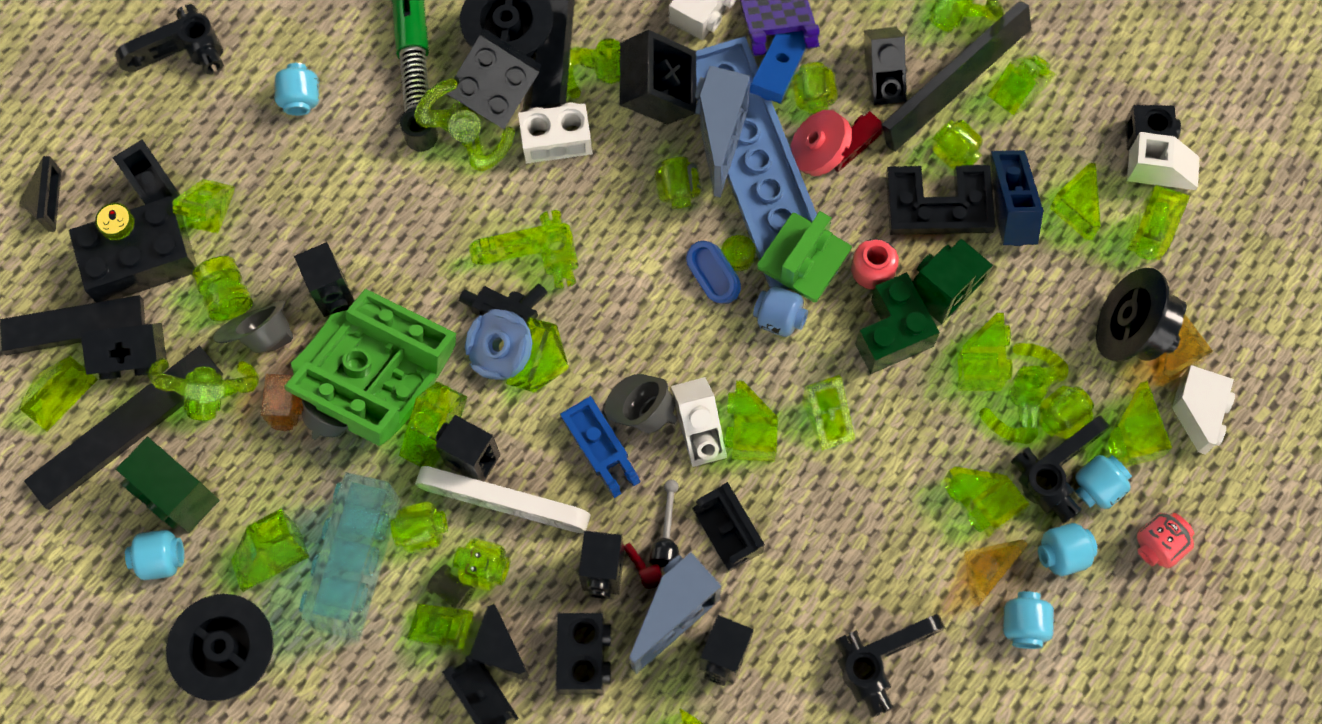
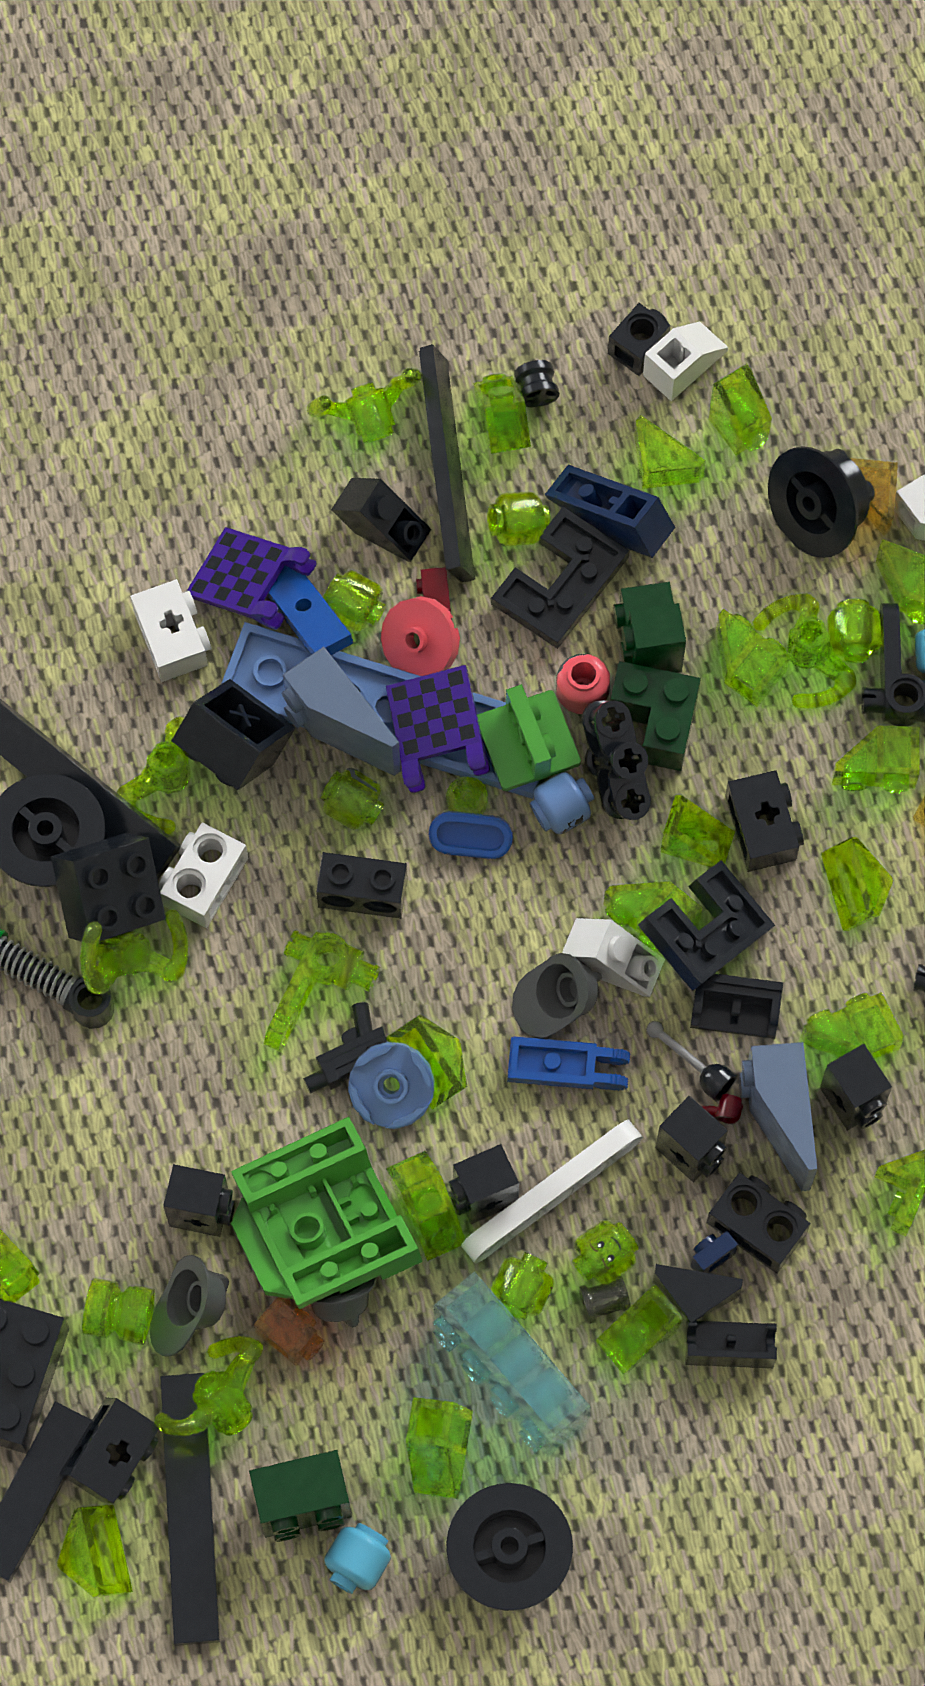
camera: 55 degrees left, 0 degrees up
none -> black brick [316,852,408,919]
none -> dark purple flag [386,665,490,793]
none -> black wheel [514,360,560,408]
none -> black axle [582,700,651,820]
none -> black plate [638,860,775,991]
none -> dark blue plate [690,1231,738,1273]
none -> black brick [725,770,804,872]
none -> clear neon green slope [801,992,904,1059]
none -> clear neon green slope [821,837,893,931]

